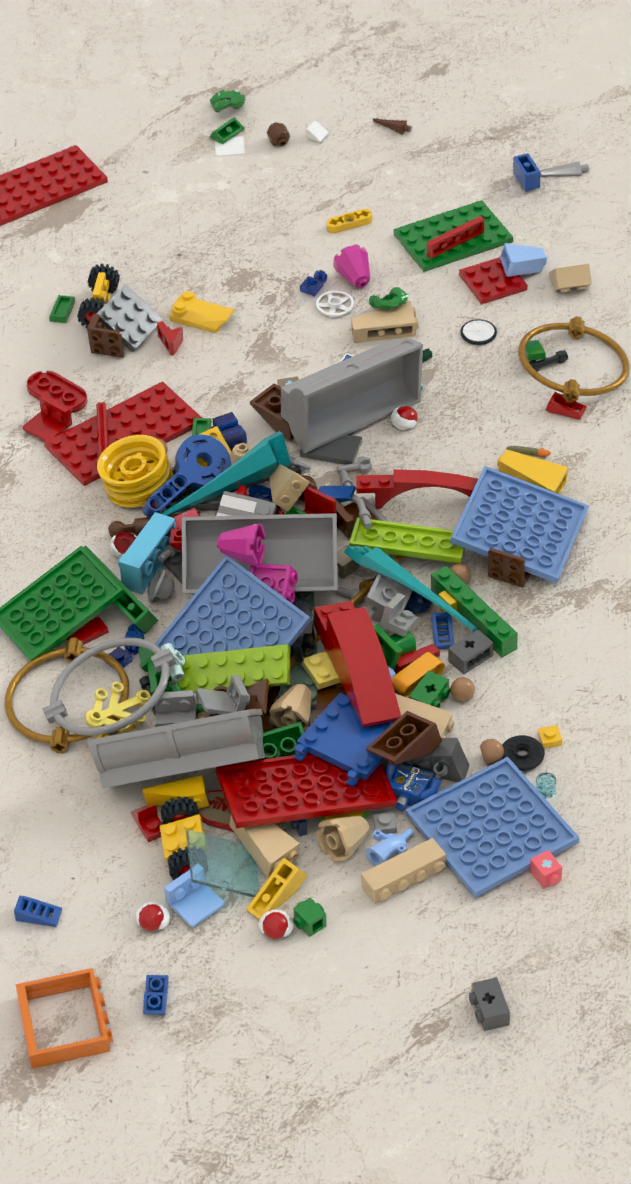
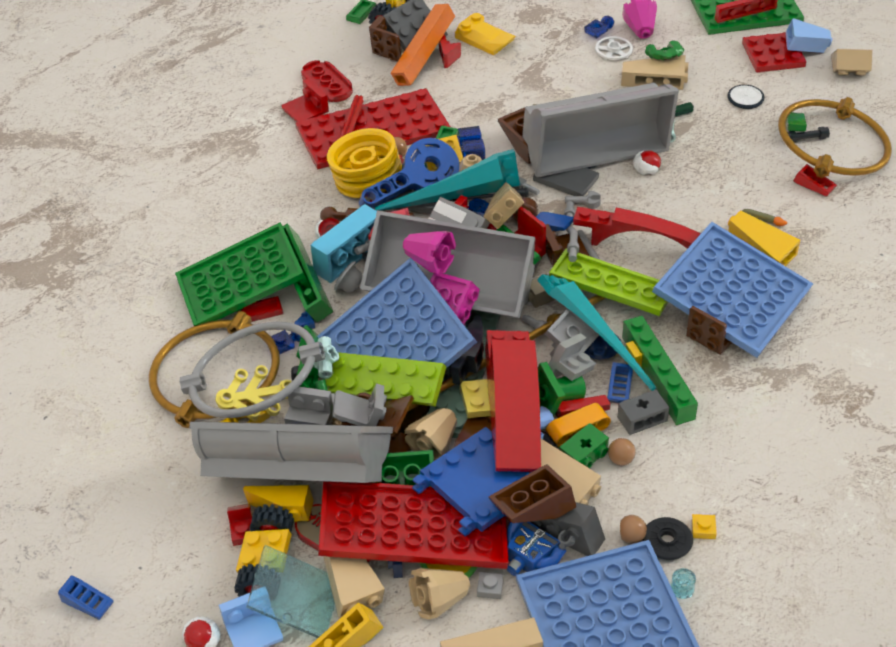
camera: 15 degrees right, 0 degrees up
light blue piece [365,828,414,866] -> none
medium nougat piece [449,563,471,585] -> none
none -> orange brick [390,4,455,86]

